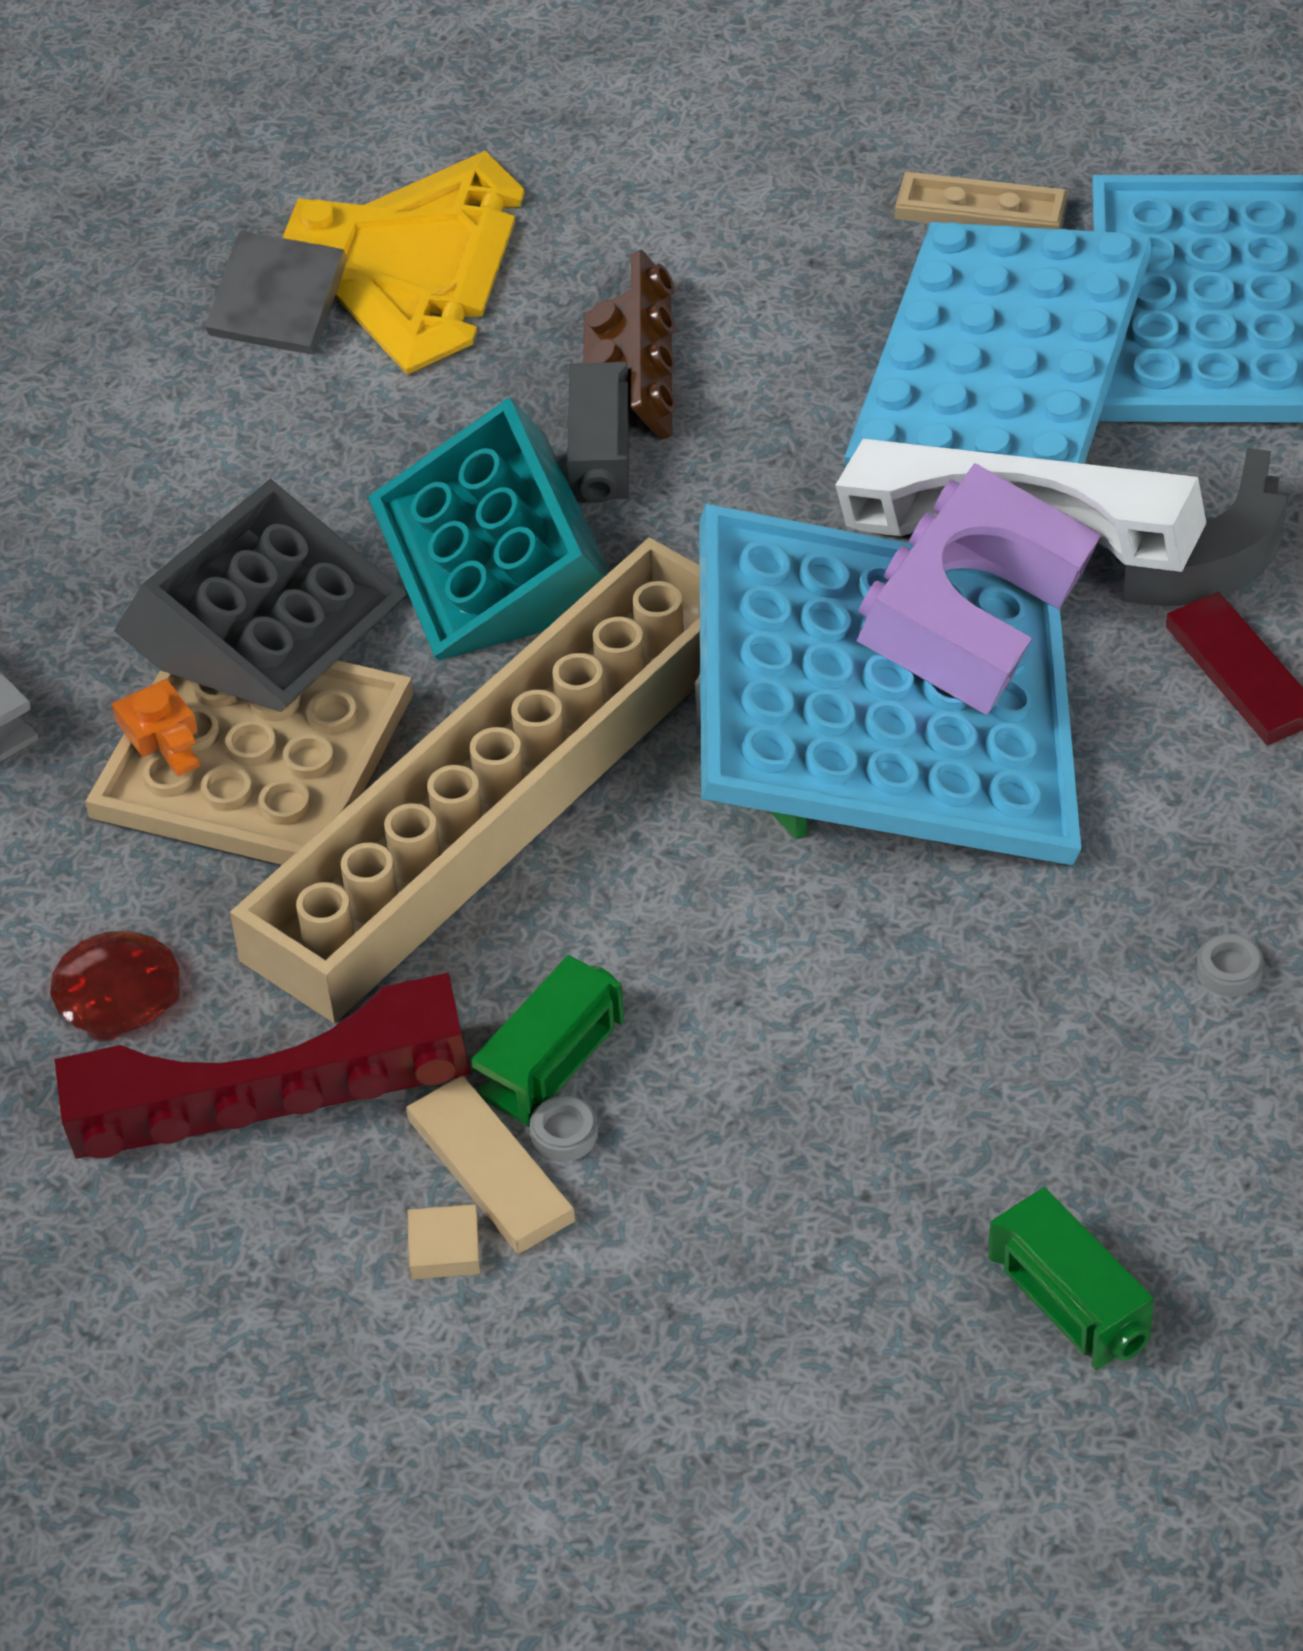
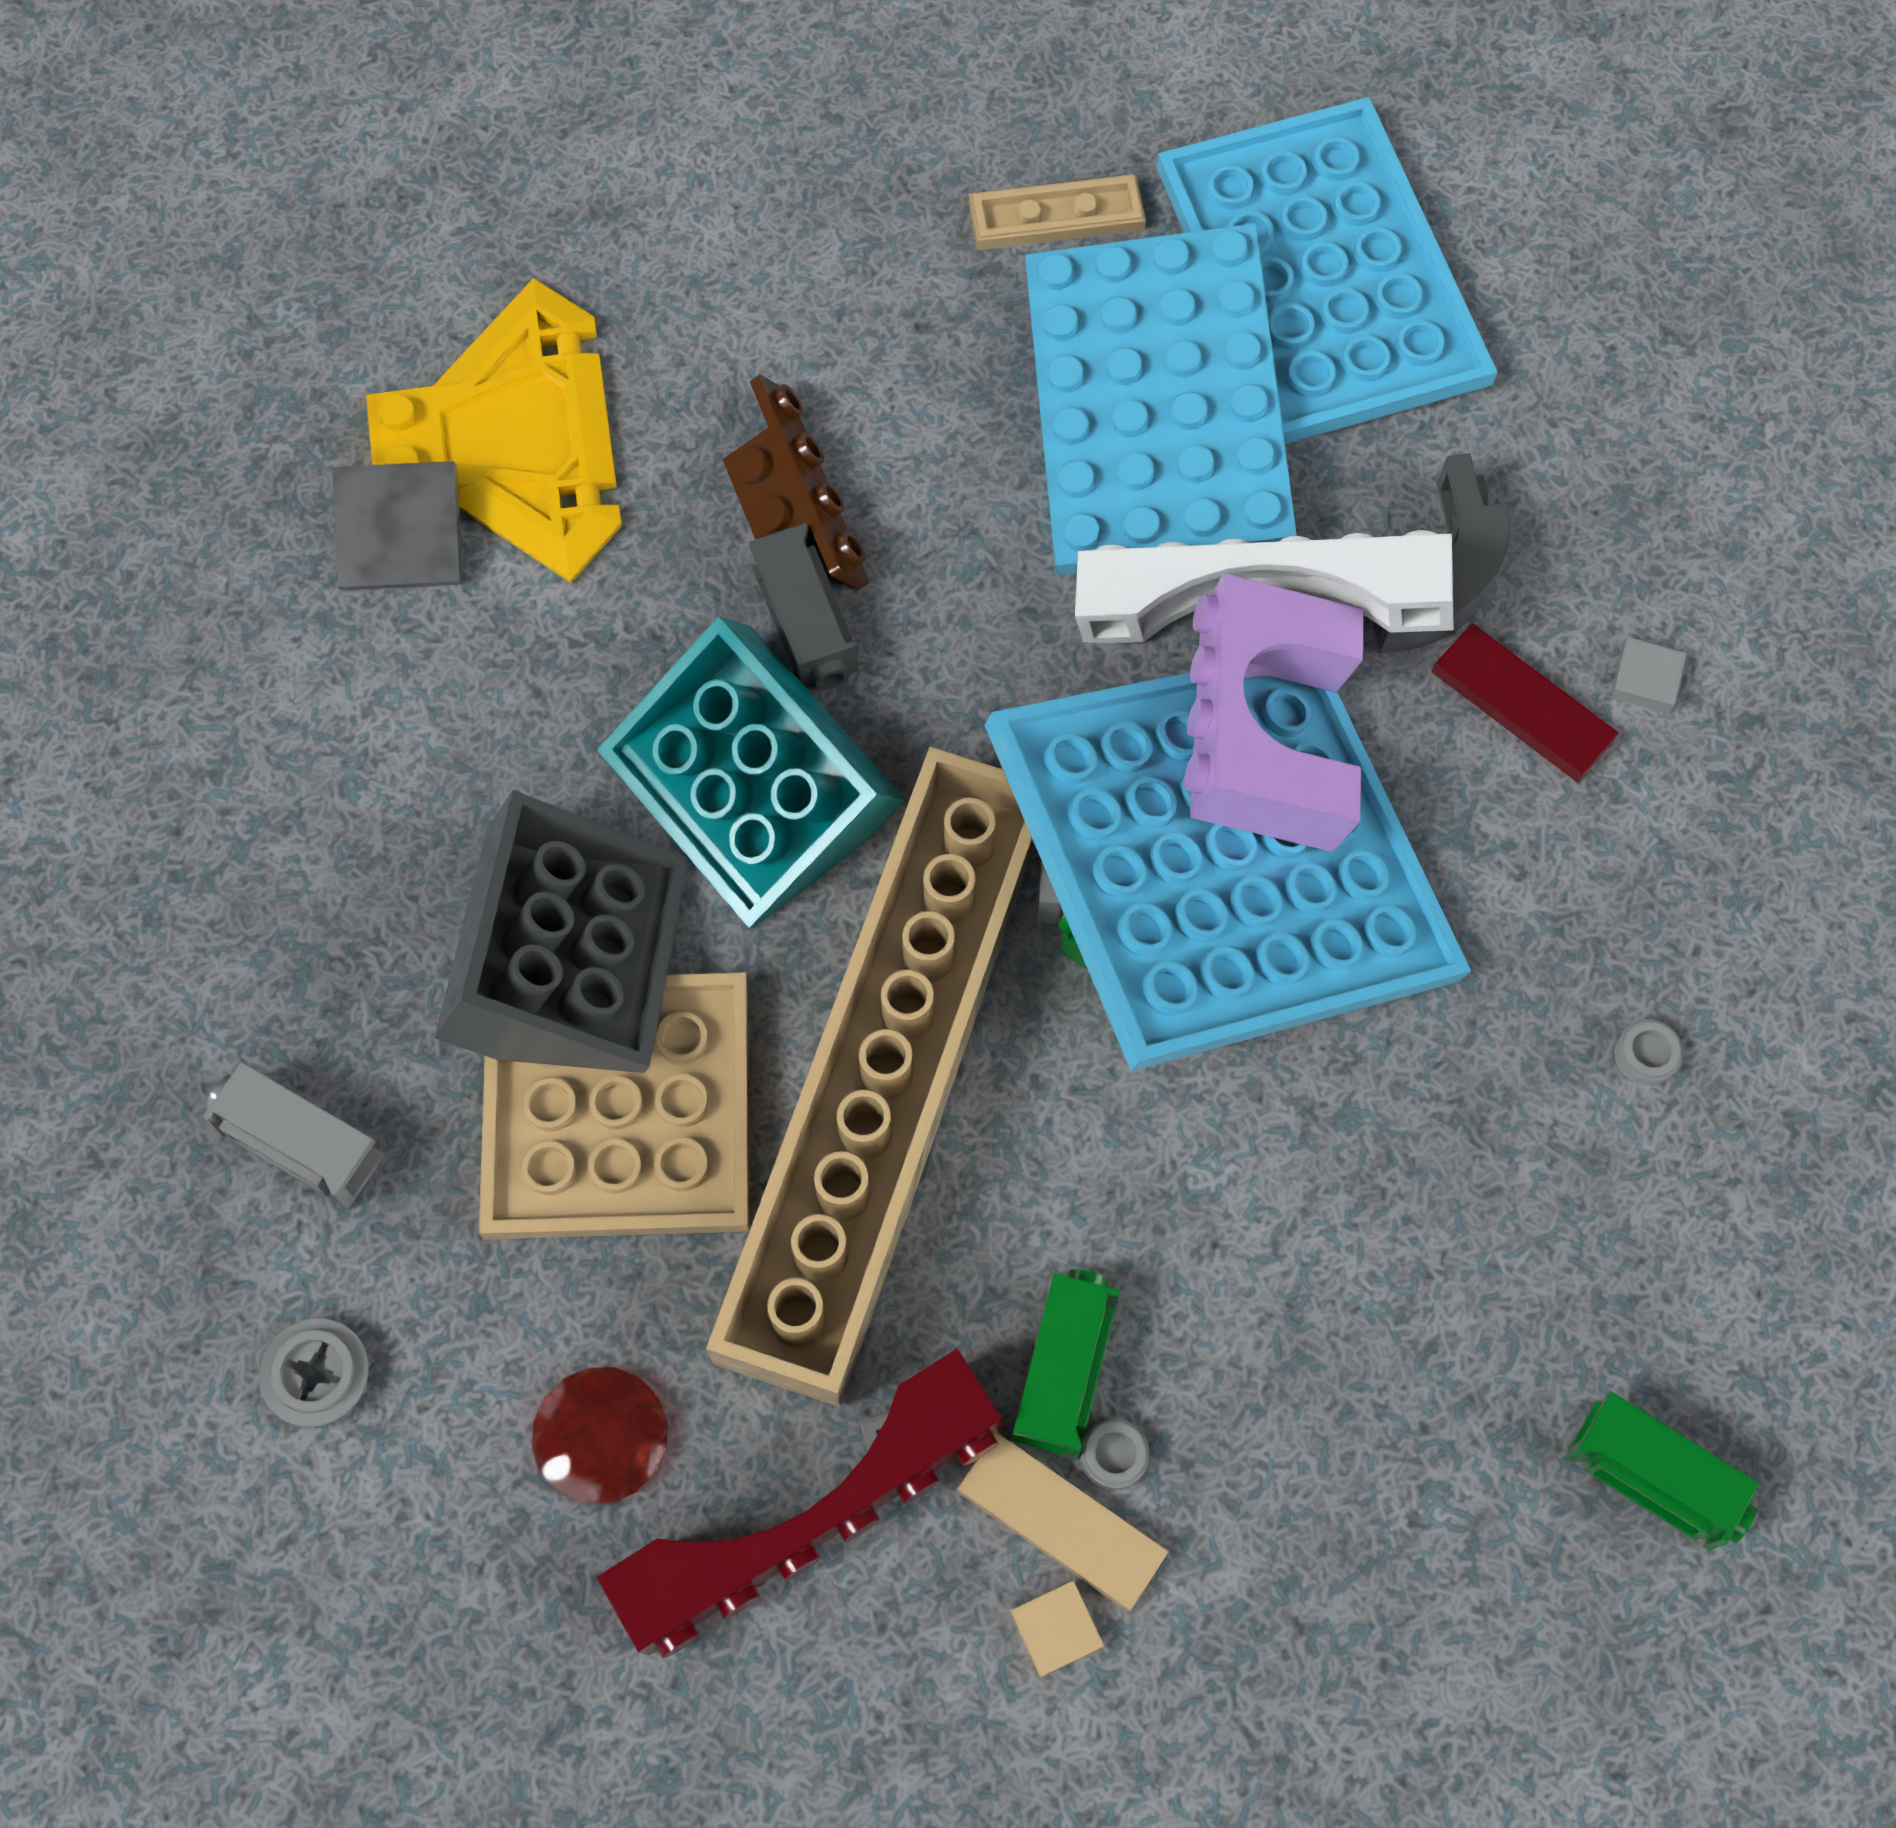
camera: 25 degrees left, 20 degrees up
orange plate [111,678,201,777] -> none

